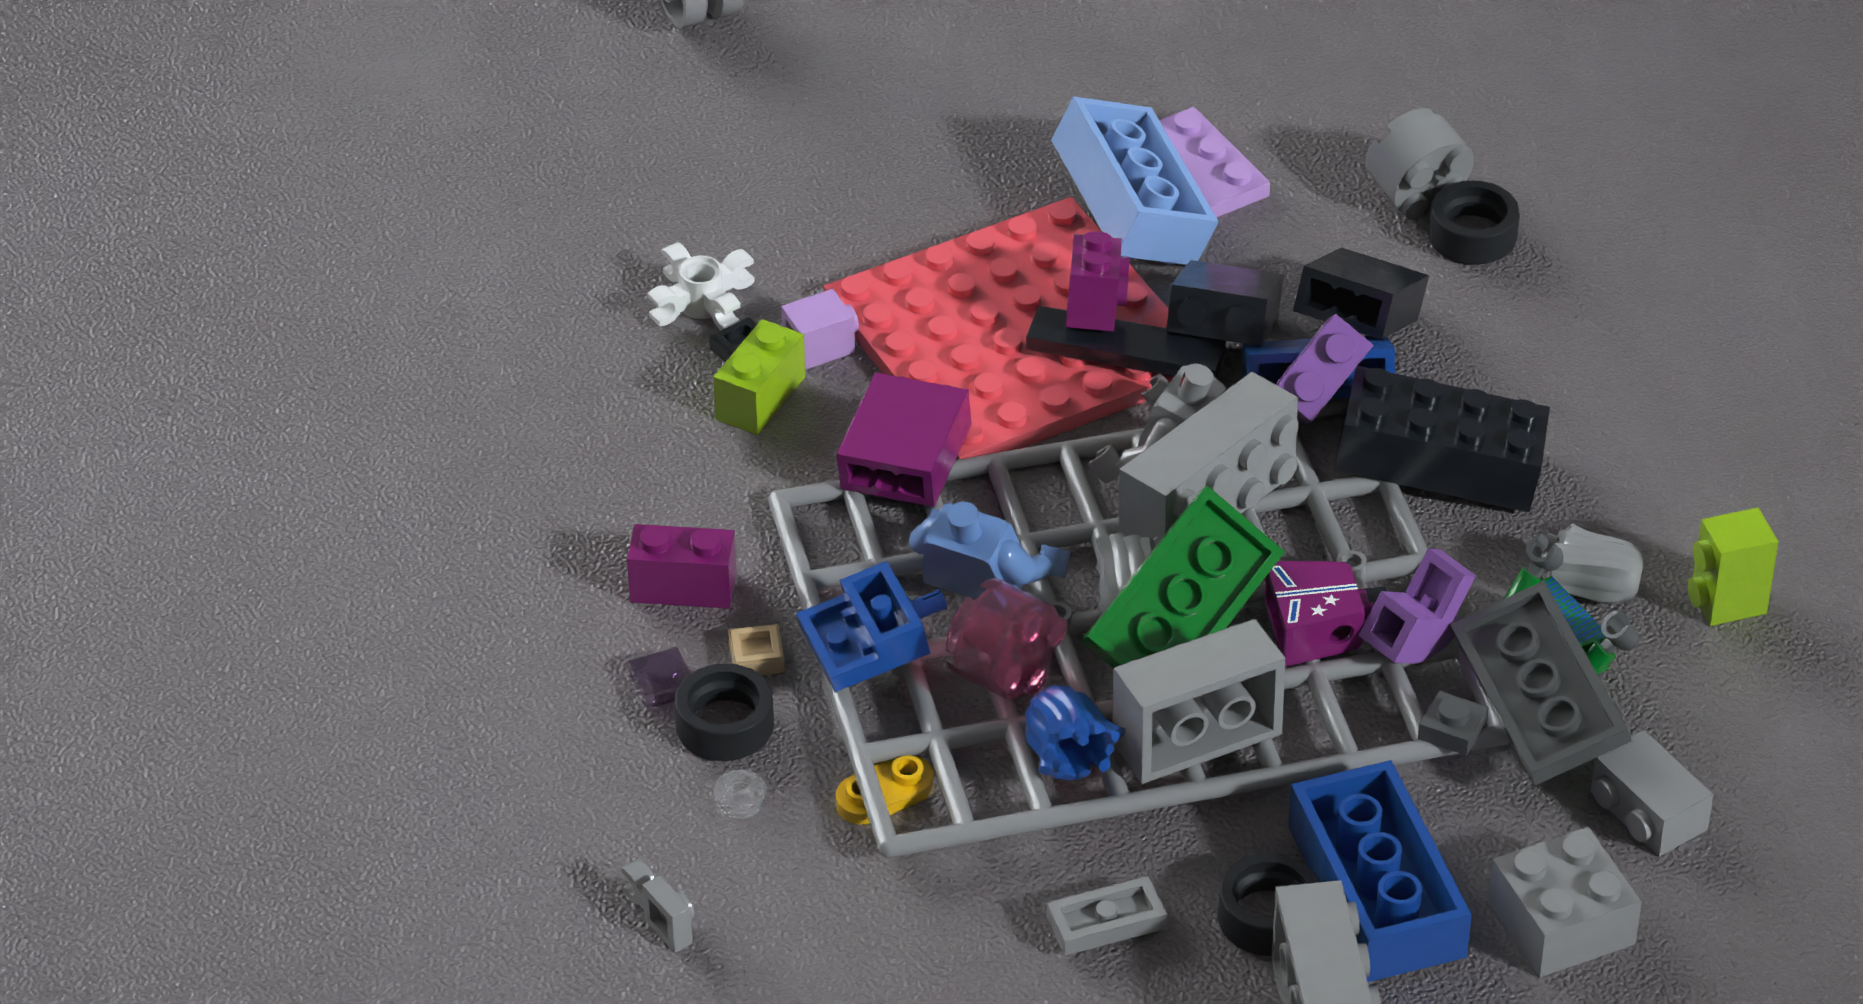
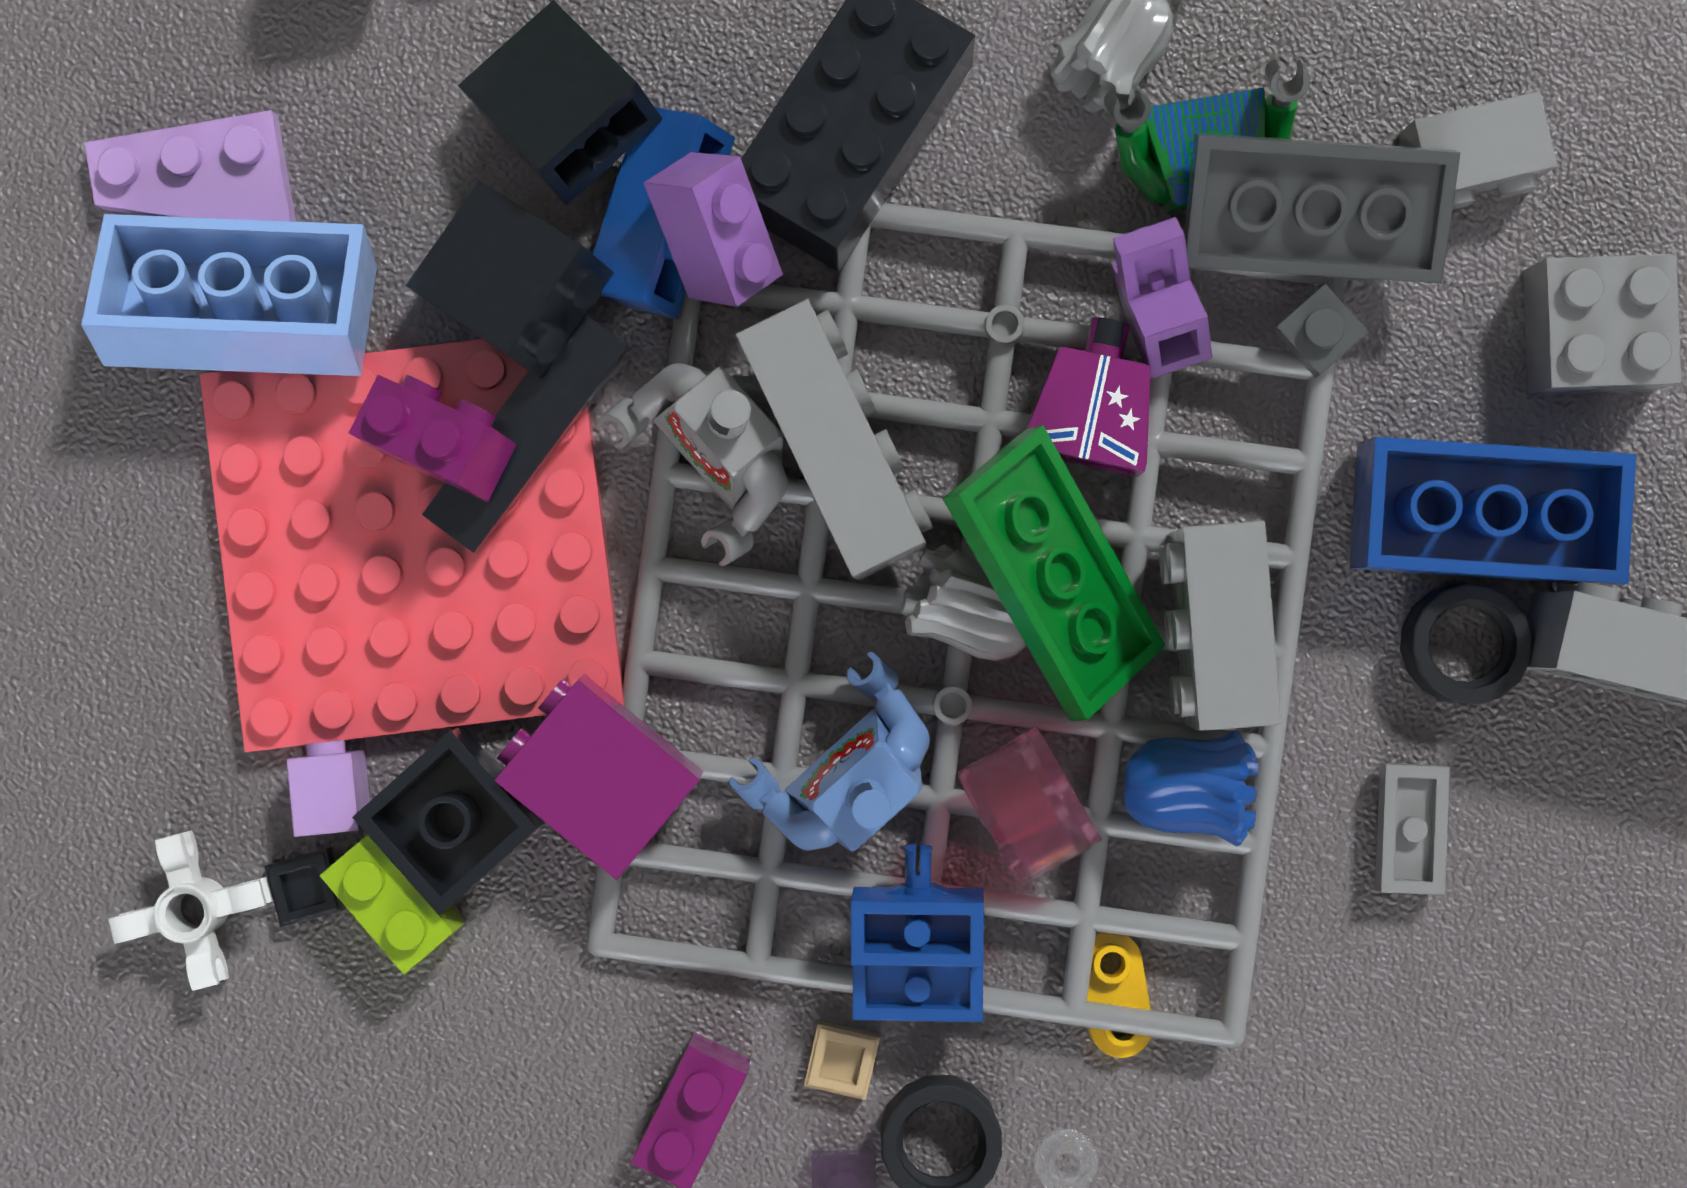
camera: 75 degrees left, 45 degrees up
none -> black brick [352,727,545,915]

